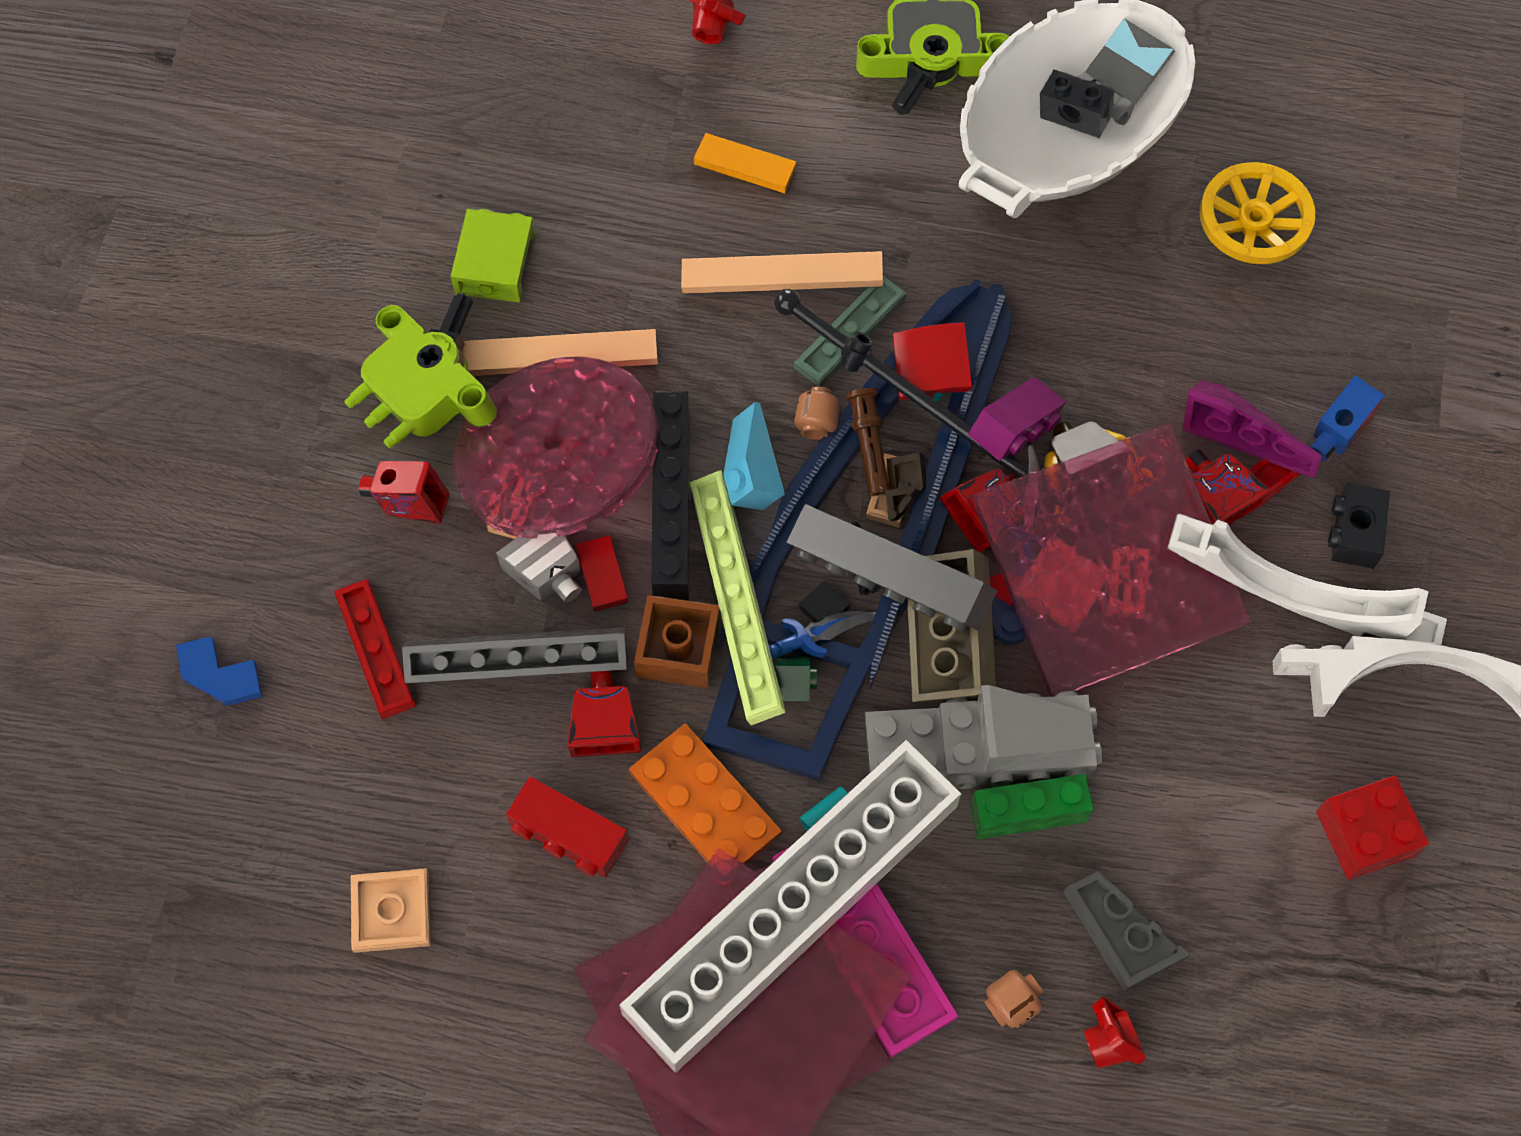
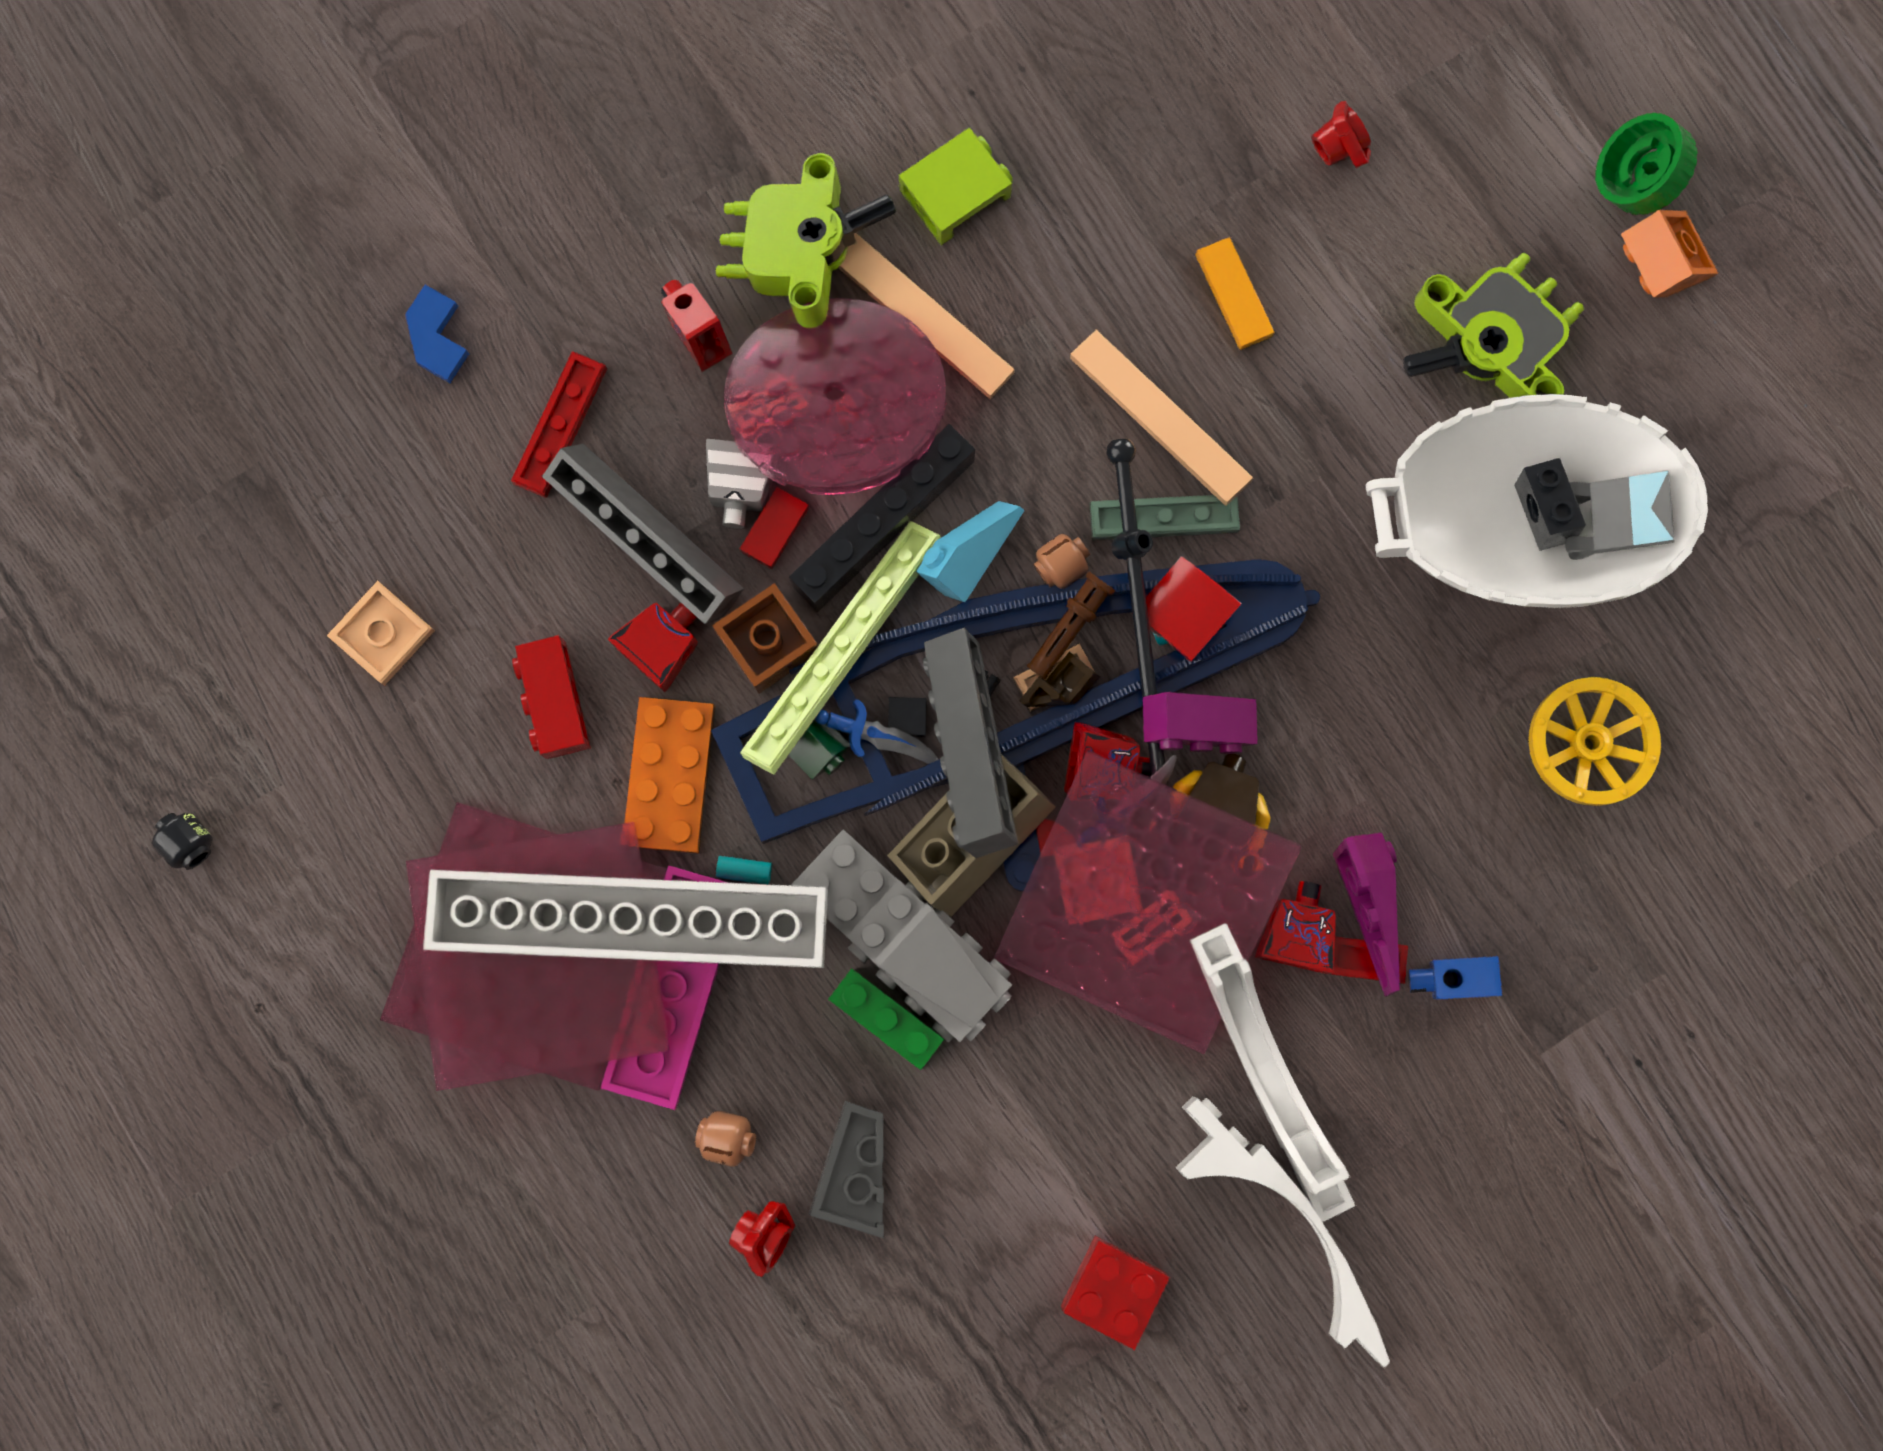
camera: 45 degrees right, 15 degrees up
black brick [1328,483,1390,569] -> none

